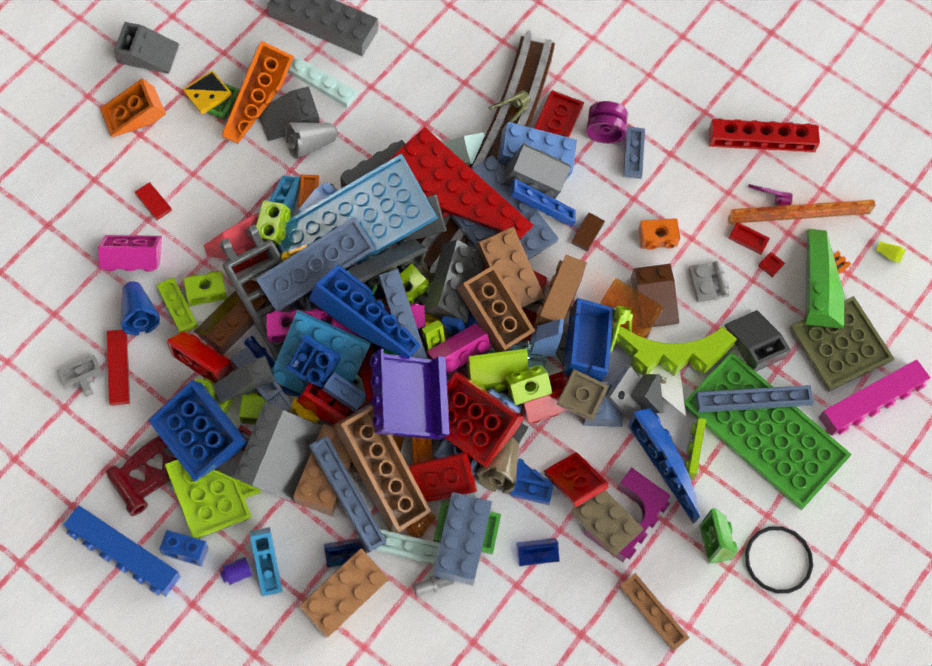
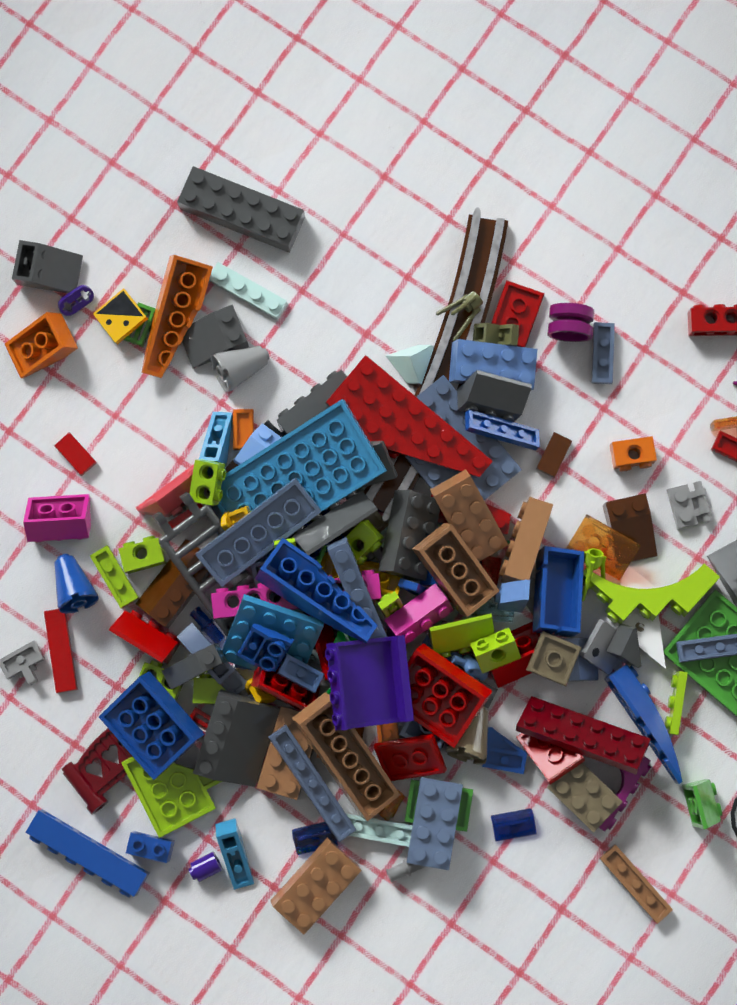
camera: 10 degrees right, 15 degrees up
none -> dark purple beam [58,285,94,316]
none -> olive brick [473,323,519,346]
none -> dark red plate [516,696,651,775]

